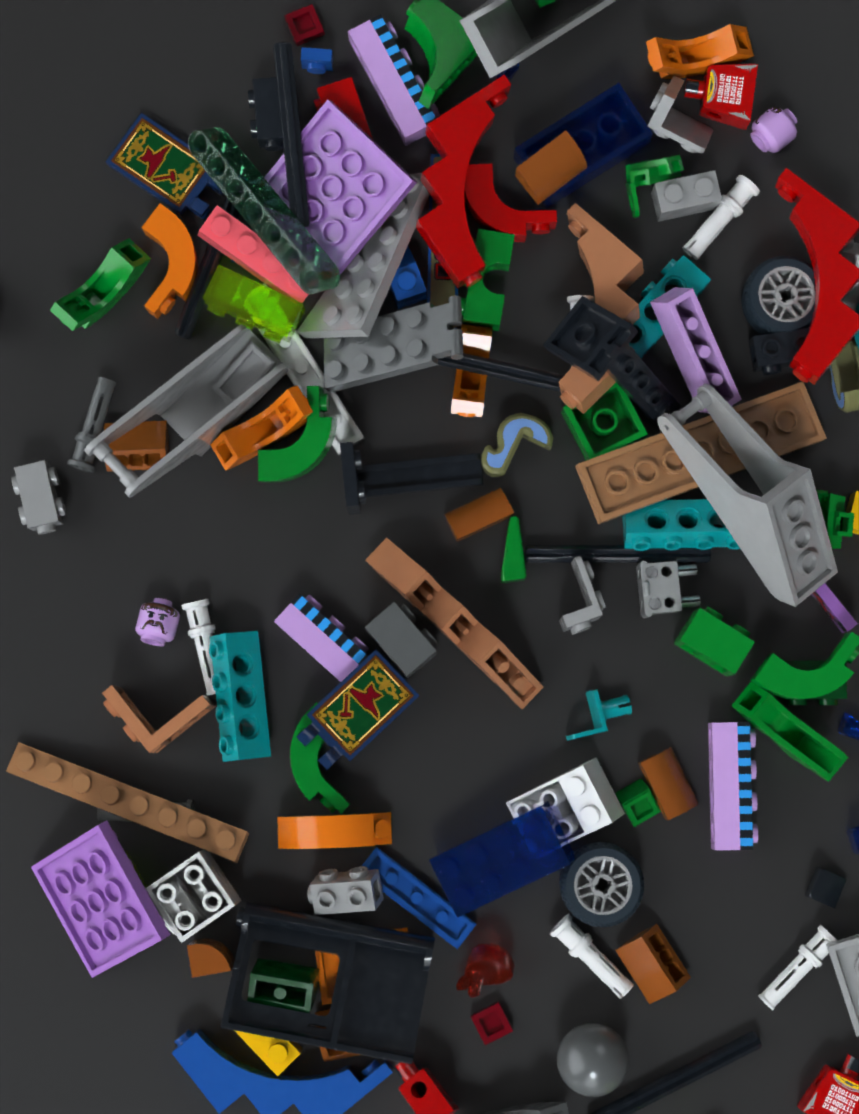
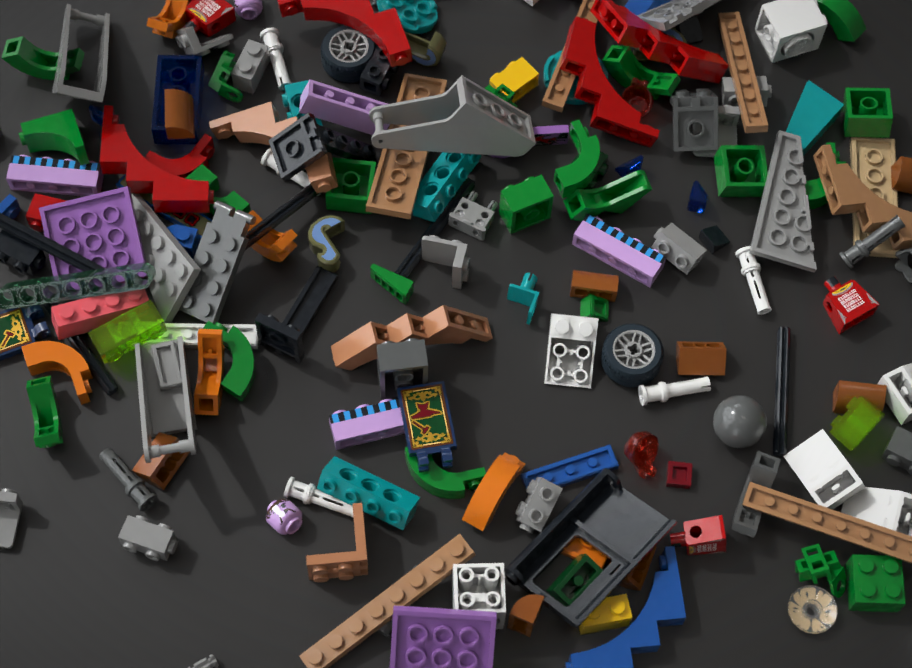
camera: 60 degrees left, 20 degrees down
clear blue brick [429,801,575,918] -> none
dark orange brick [444,488,514,542] -> none
none -> light grey brick [652,222,707,275]

